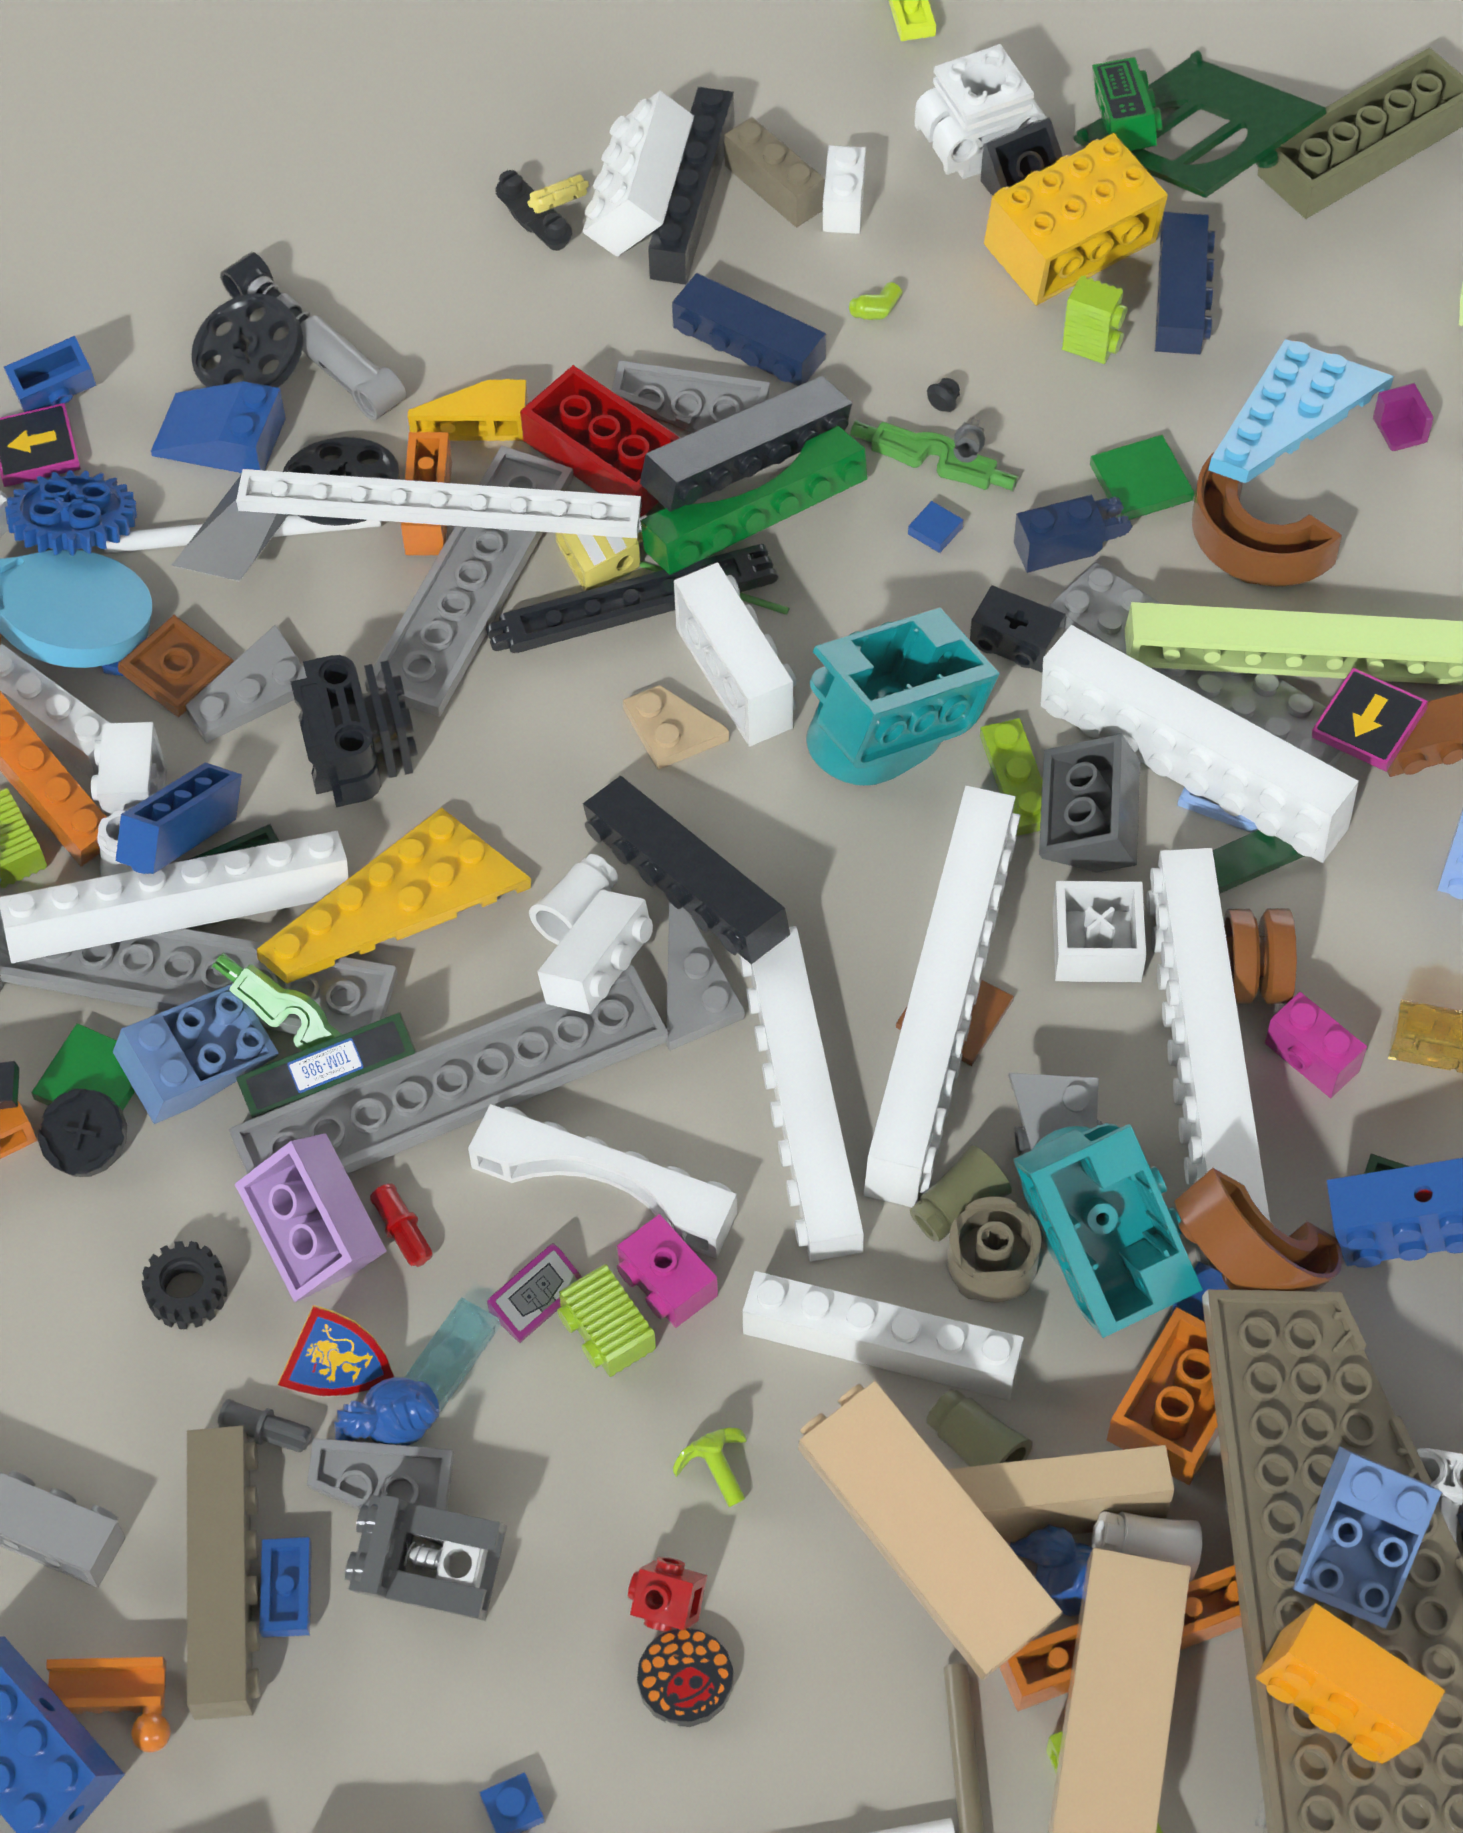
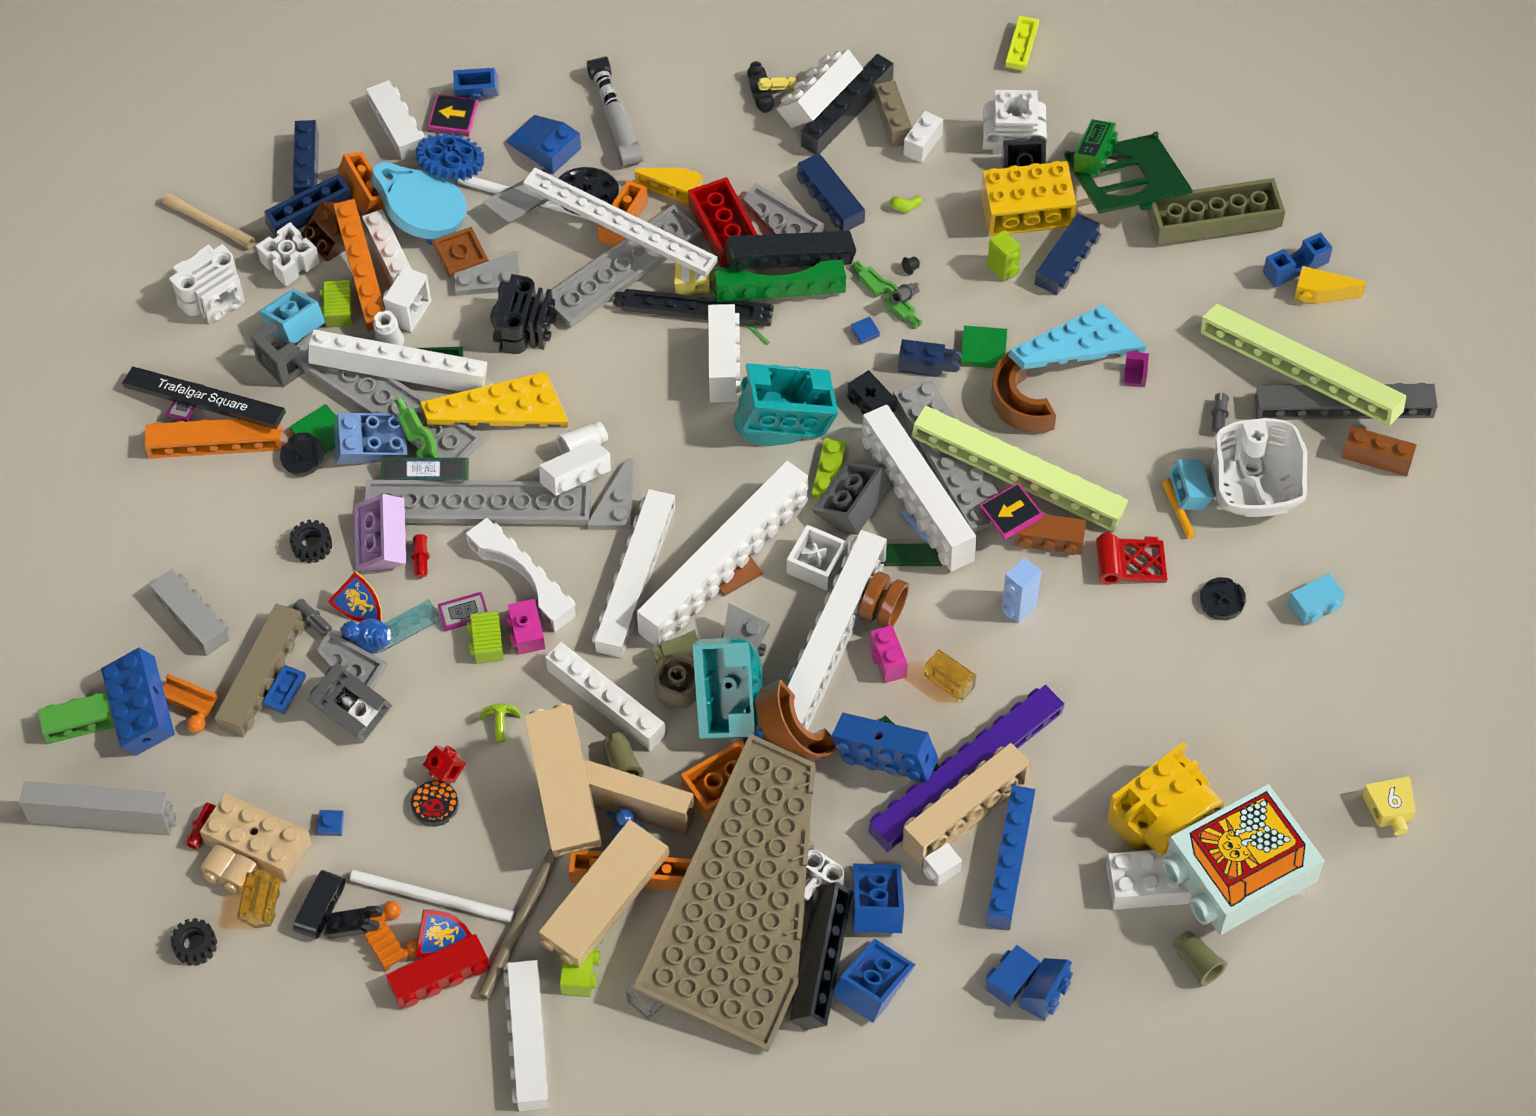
camera: 25 degrees right, 0 degrees up
blue brick [115,762,242,874] -> none
black wedge [191,293,303,388] -> none
black brick [582,776,790,965] -> none
tan wing [623,685,729,770] -> none
white plant [1091,1511,1202,1582] -> none
light orange brick [1255,1603,1446,1764] -> none
medium blue slope [1293,1447,1442,1629] -> none

